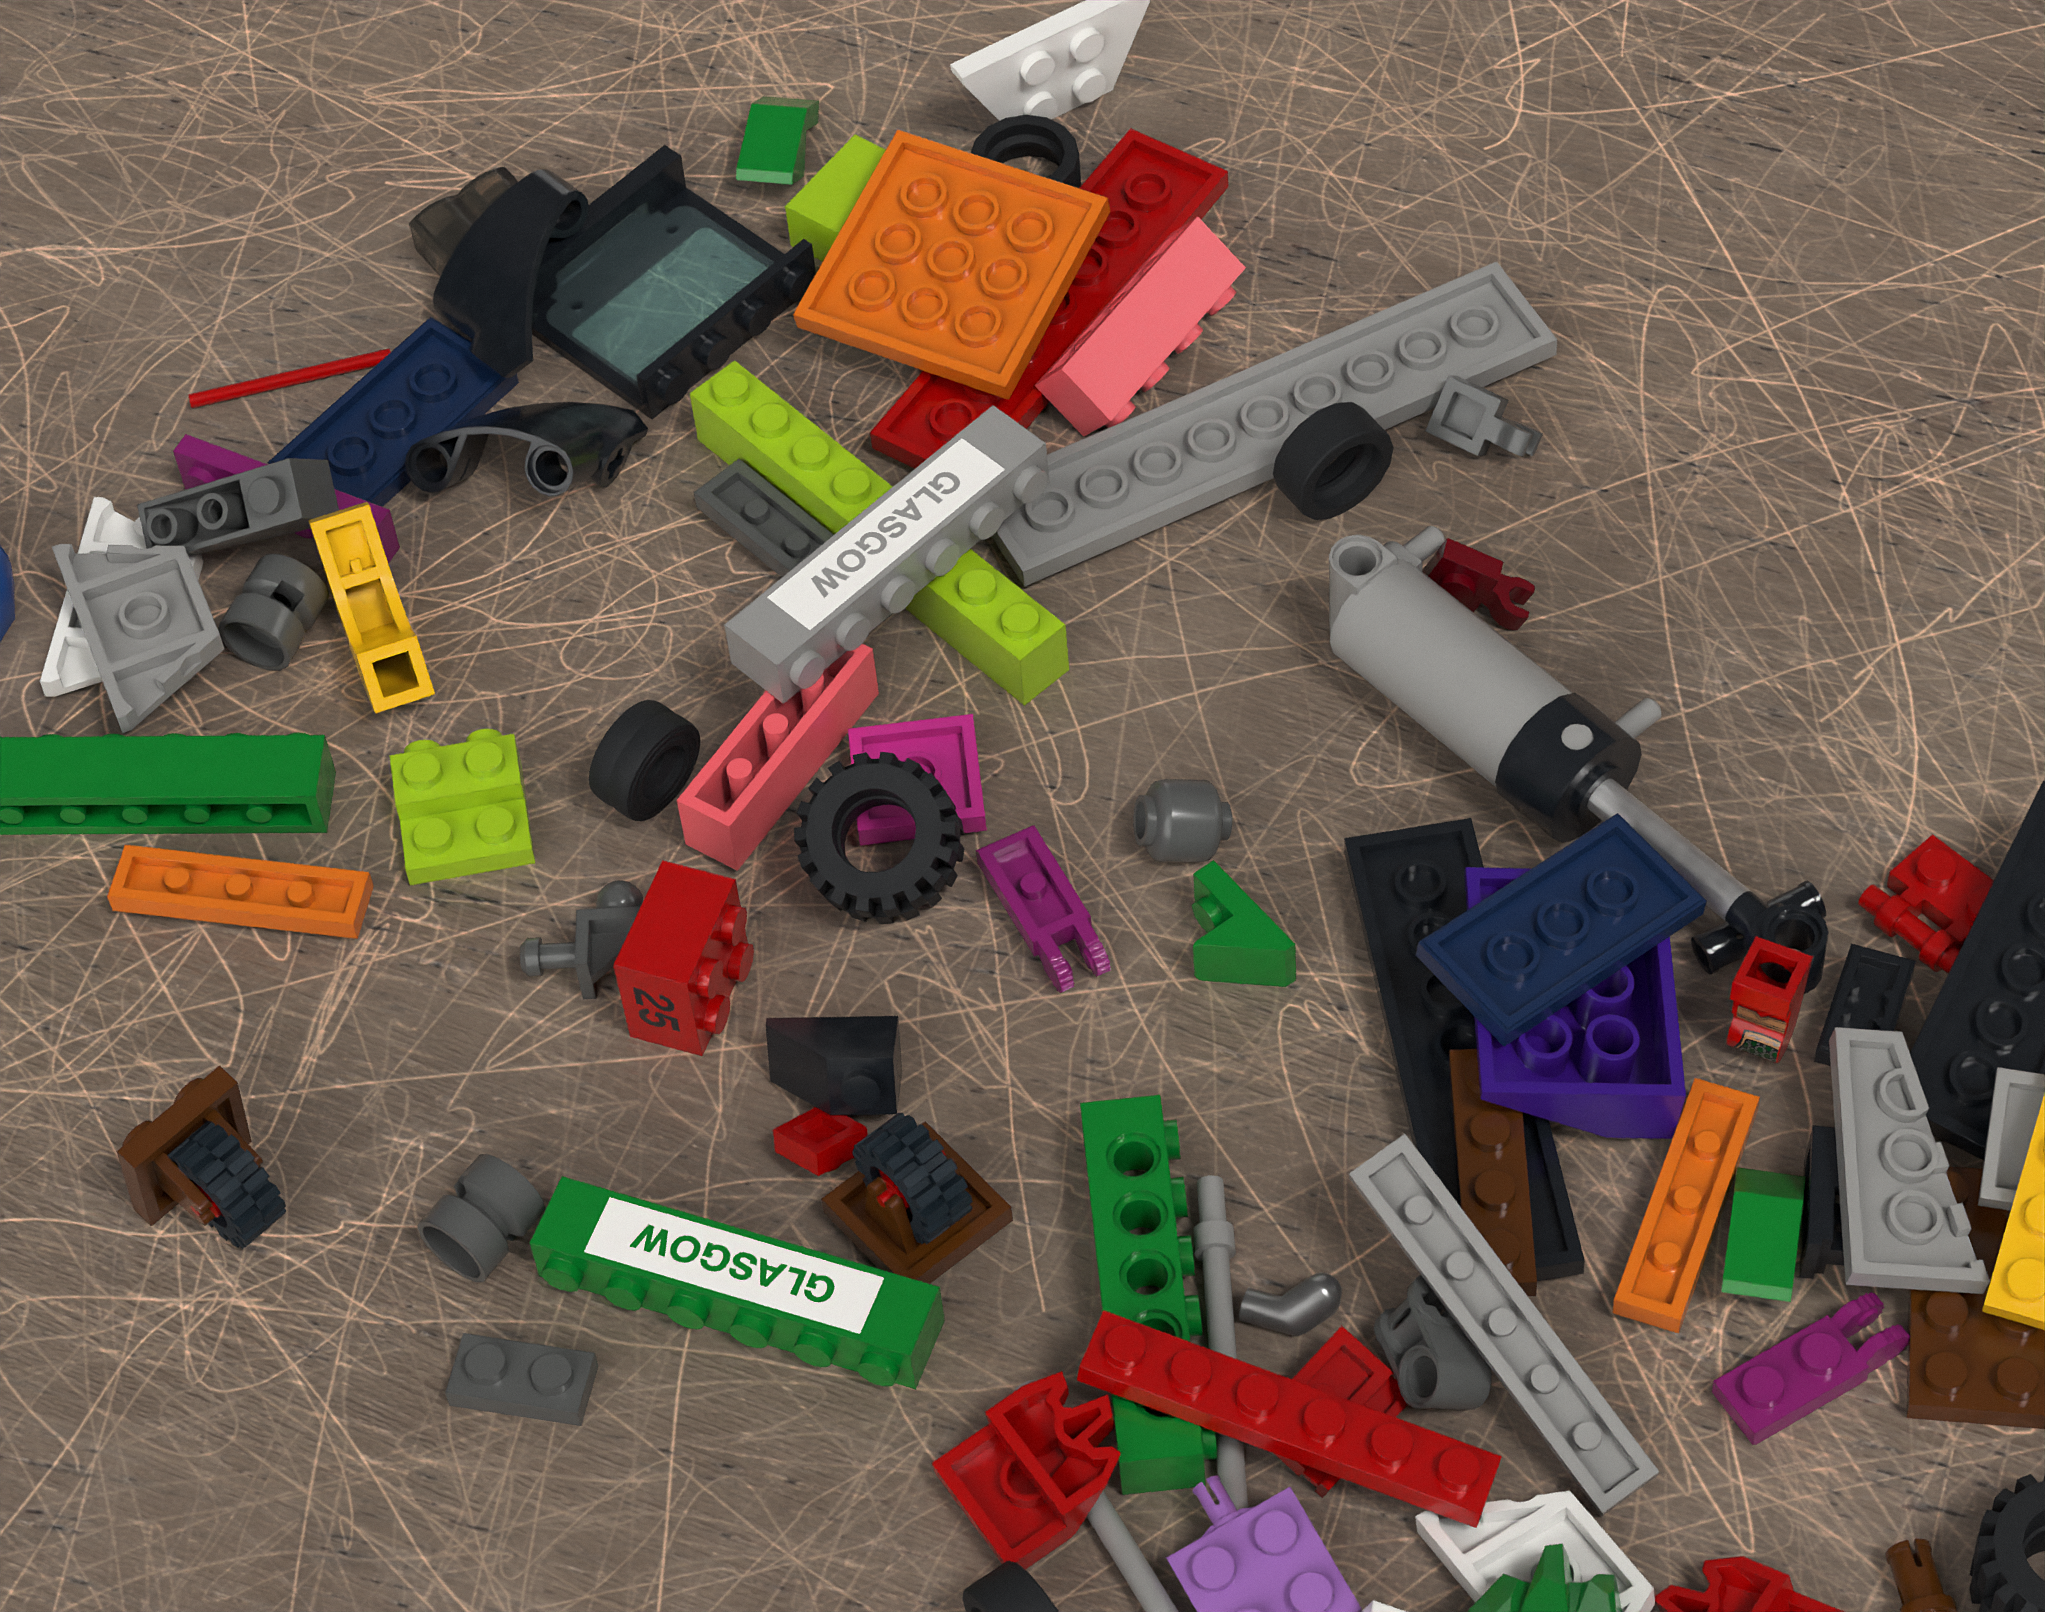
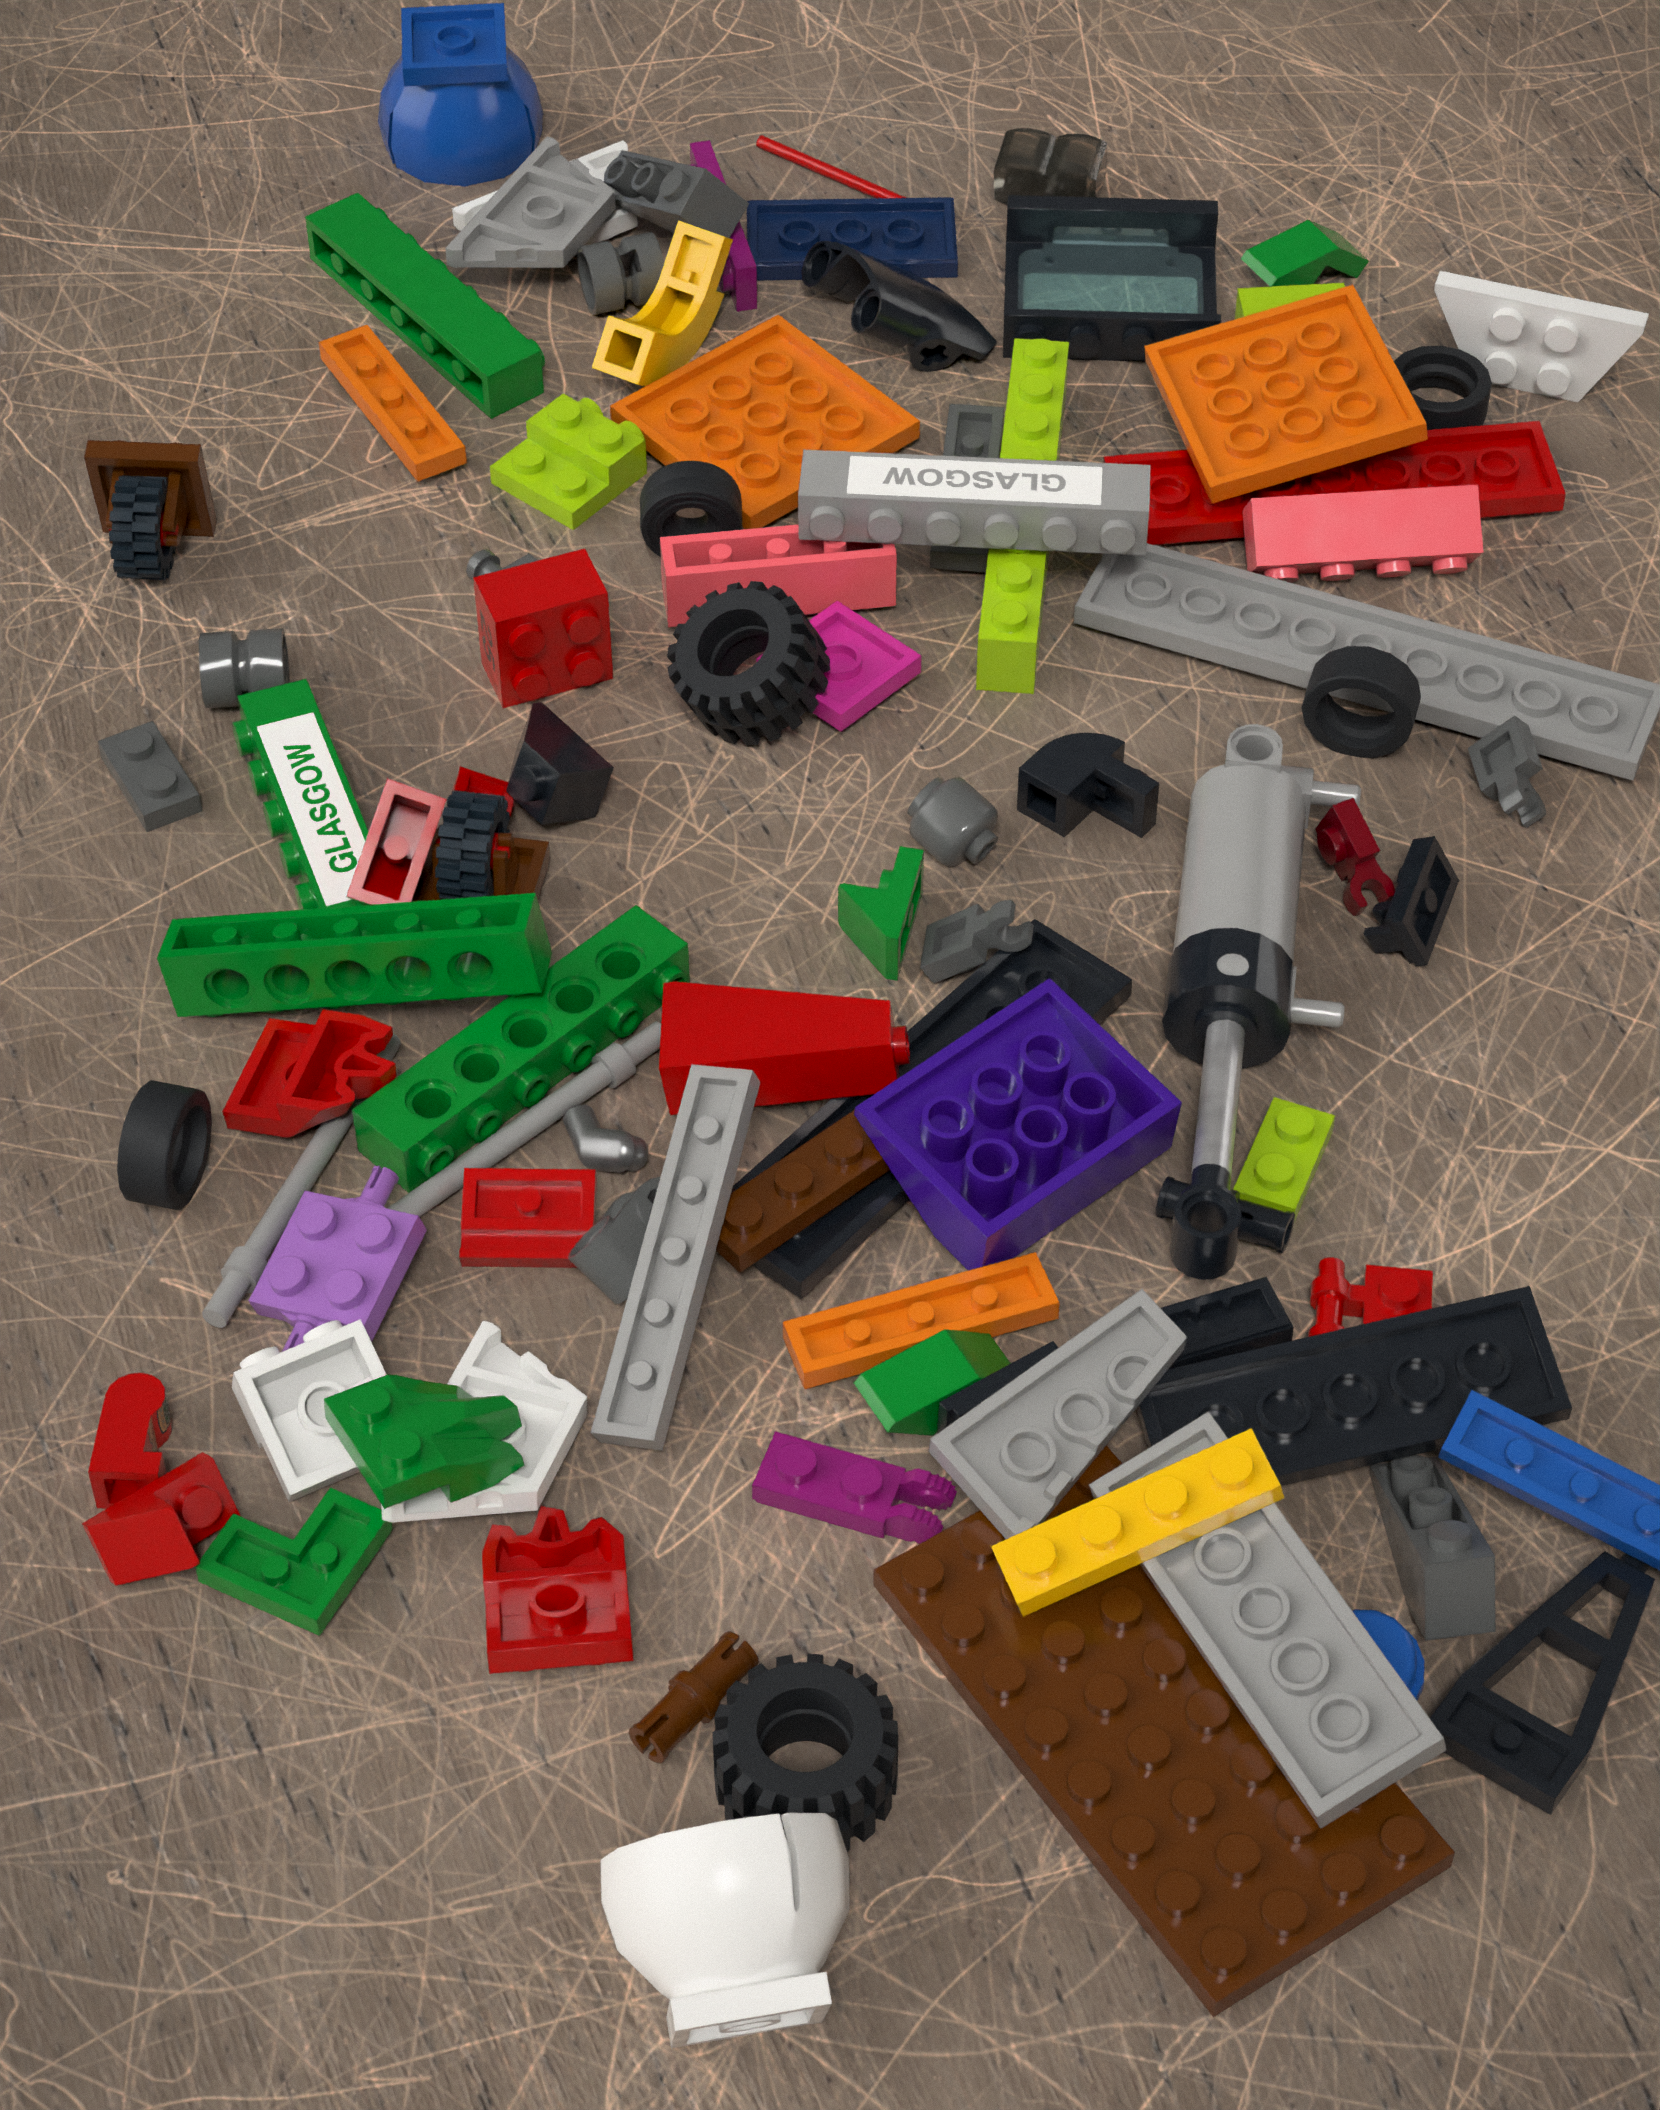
camera: 45 degrees right, 5 degrees down
black panel [433,169,589,378] -> none
magenta hinge [976,825,1111,993] -> none
red plate [1077,1310,1502,1528] -> none
dark blue tile [1416,813,1707,1047] -> none
red leg [1726,936,1813,1064] -> none
none -> green brick [157,893,552,1017]
none -> slope [346,778,447,905]
none -> orange plate [610,314,920,529]
none -> red slope [659,981,910,1115]
none -> dark grey plate [920,900,1034,984]
none -> black brick [1017,733,1159,838]
none -> lime plate [1233,1097,1335,1222]
none -> black plate [1363,836,1459,967]

